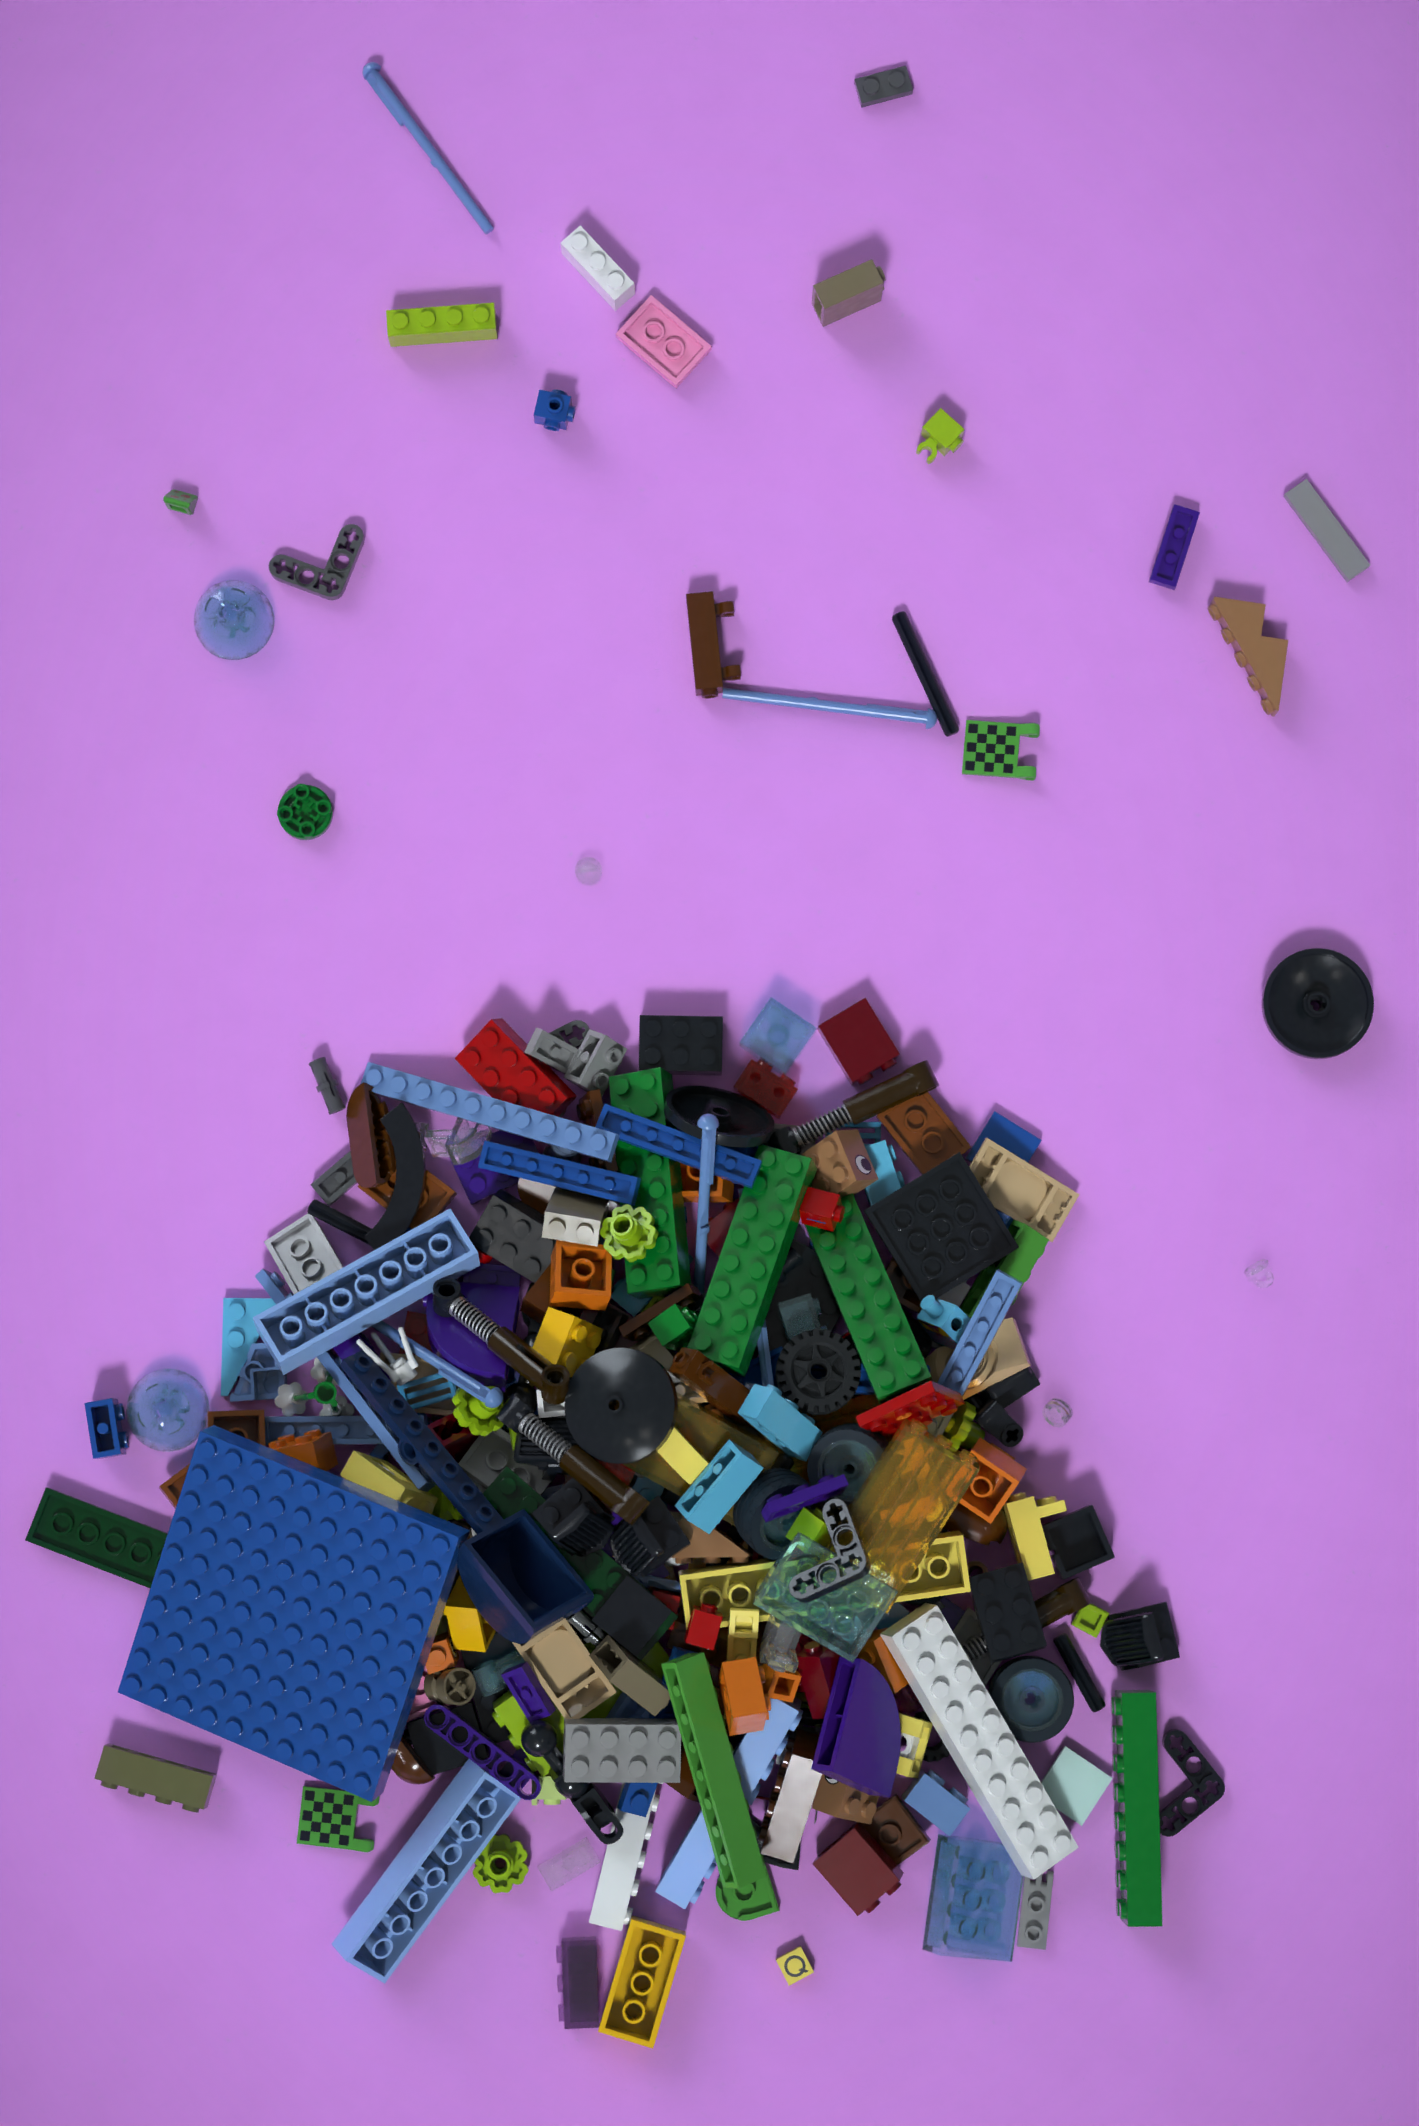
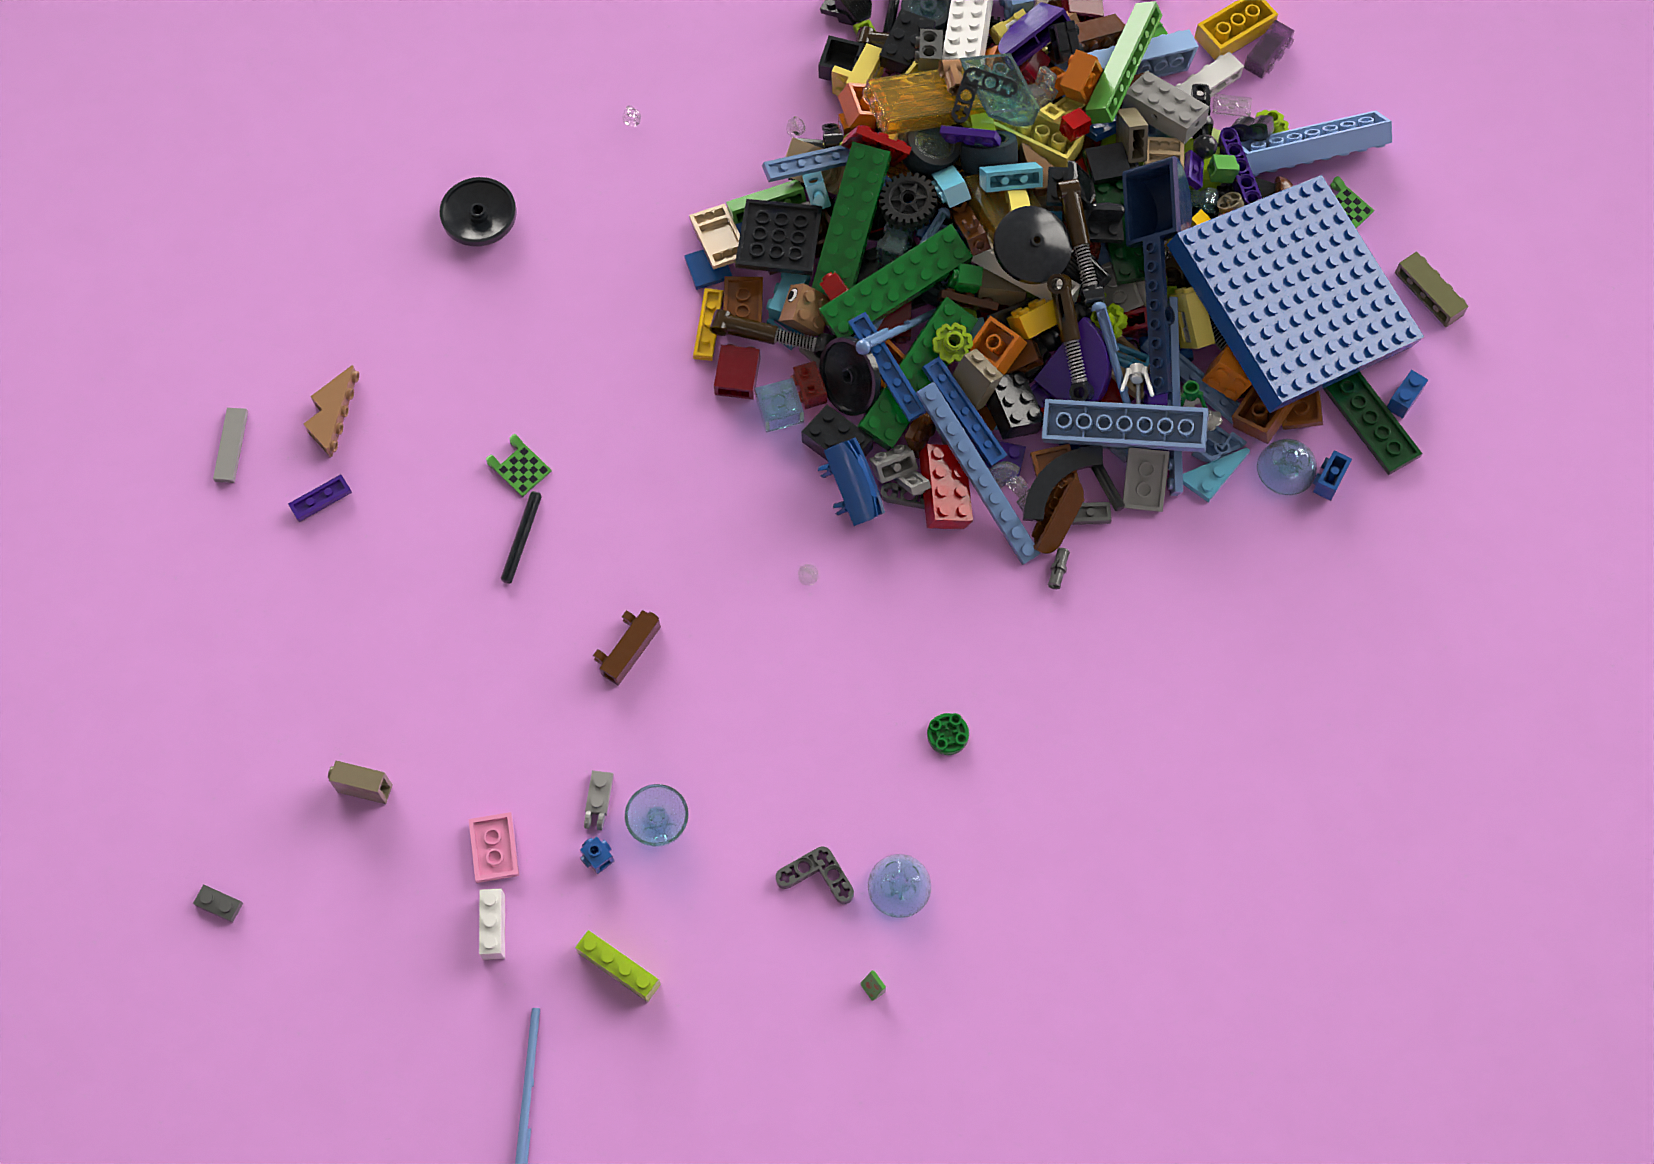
camera: 140 degrees left, 15 degrees down
medium blue bar [722,688,937,729] -> none
lime brick [916,408,965,464] -> none
none -> light grey hinge [584,770,614,830]
none -> clear light blue piece [625,784,689,847]
none -> yellow tile [693,288,724,361]
none -> blue piece [818,438,885,526]
none -> dark grey brick [915,29,943,72]
none -> medium nougat piece [938,59,964,96]
none -> black brick [1048,20,1084,65]
none -> bright green brick [1207,154,1239,183]
none -> black brick [1231,115,1275,142]
none -> blue brick [1387,370,1428,419]

